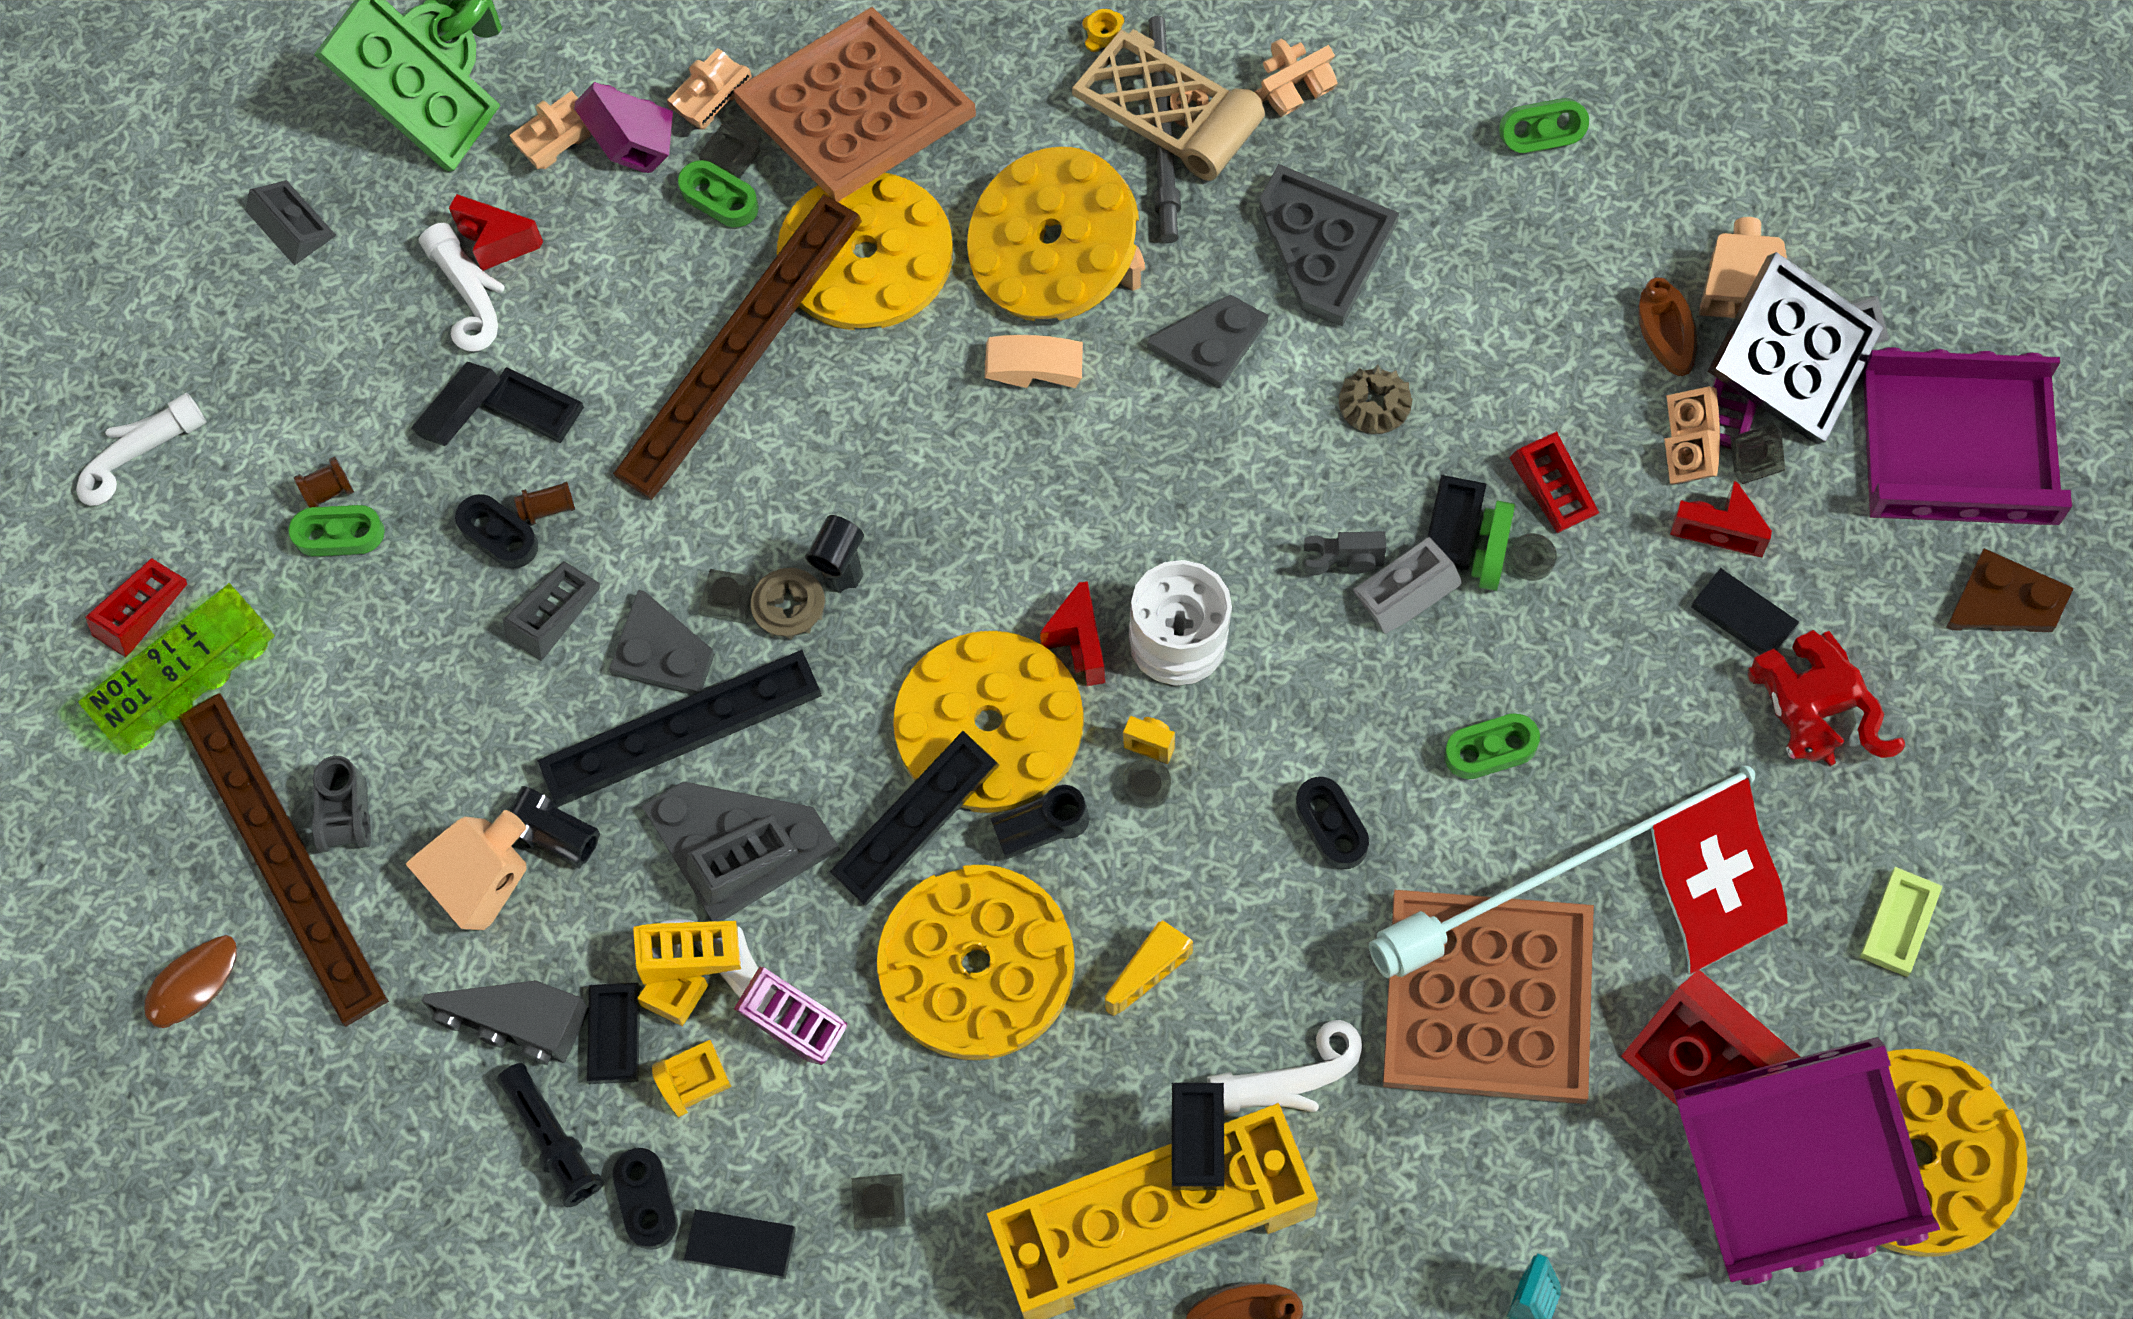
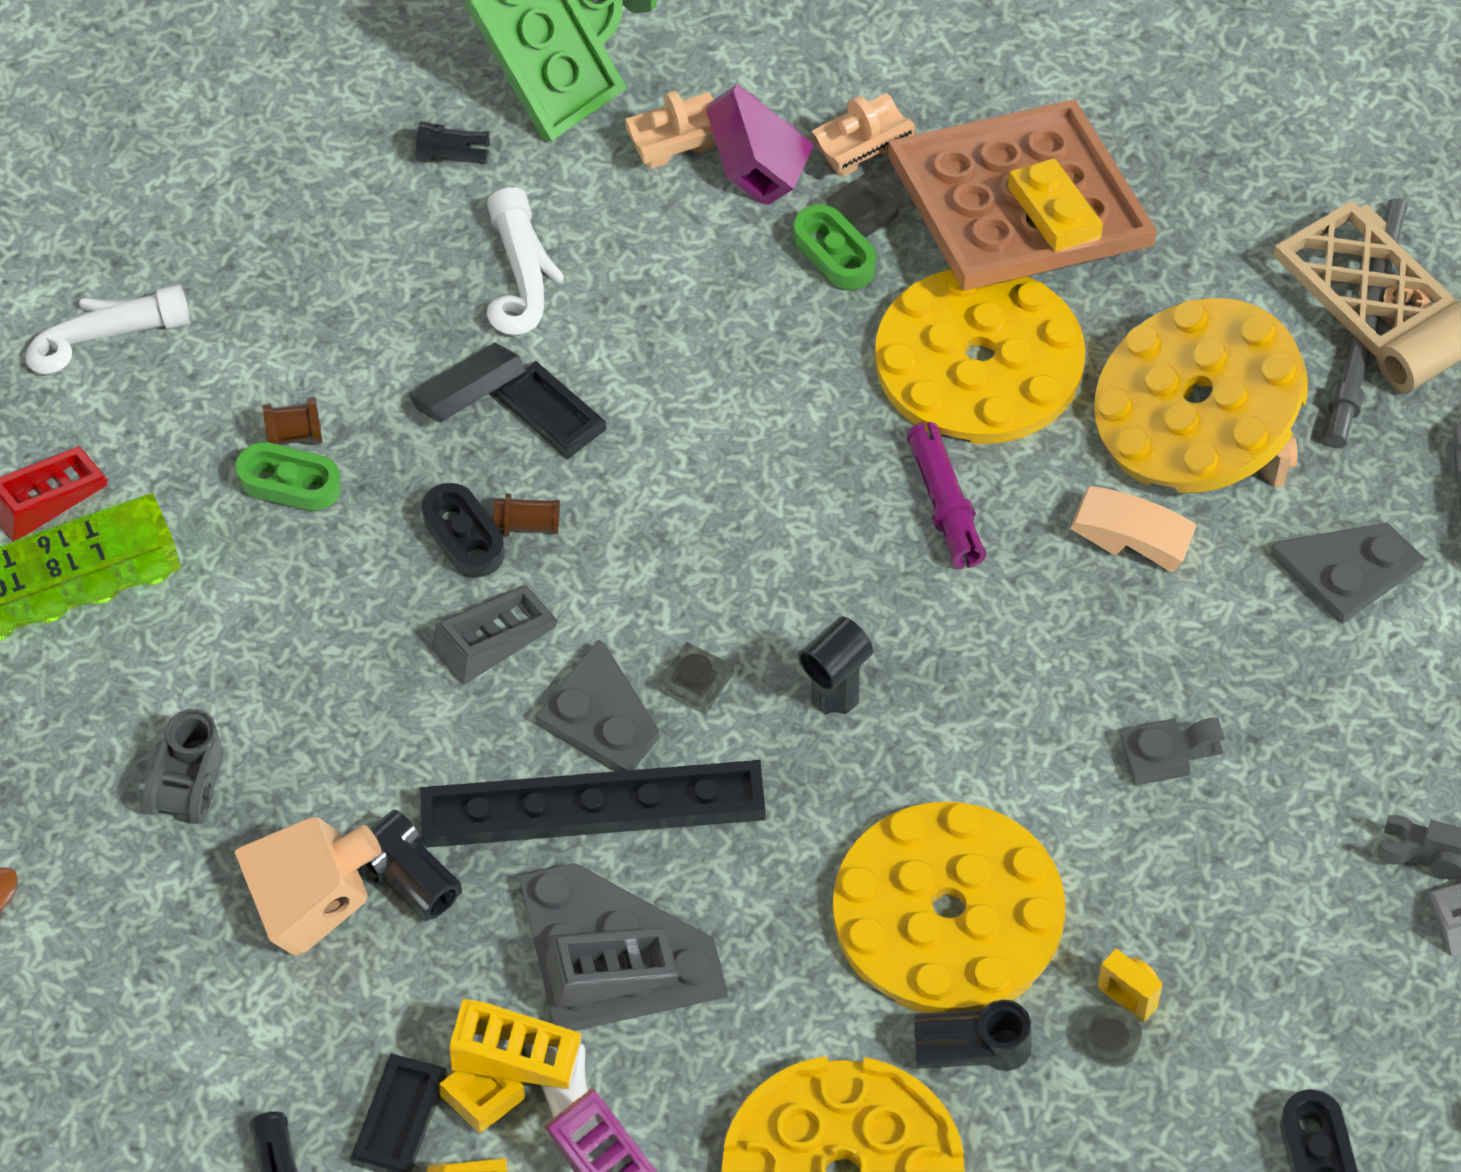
camera: 15 degrees right, 10 degrees down
reddish brown tile [178,693,389,1027] -> none
dark grey slope [245,180,336,266] -> none
dark grey slope [421,980,589,1065] -> none
red slope [449,194,543,271] -> none
reddish brown tile [613,194,862,500] -> none
dark tan gear [751,568,826,640] -> none
black tile [829,731,1000,906] -> none
red slope [1040,581,1105,686] -> none
yellow plate [1082,9,1124,52] -> none
white wheel [1128,560,1232,686] -> none
none -> black pin [416,121,490,164]
none -> magenta pin [906,422,987,569]
none -> yellow plate [1007,158,1103,252]
none -> dark grey plate [1120,718,1224,786]

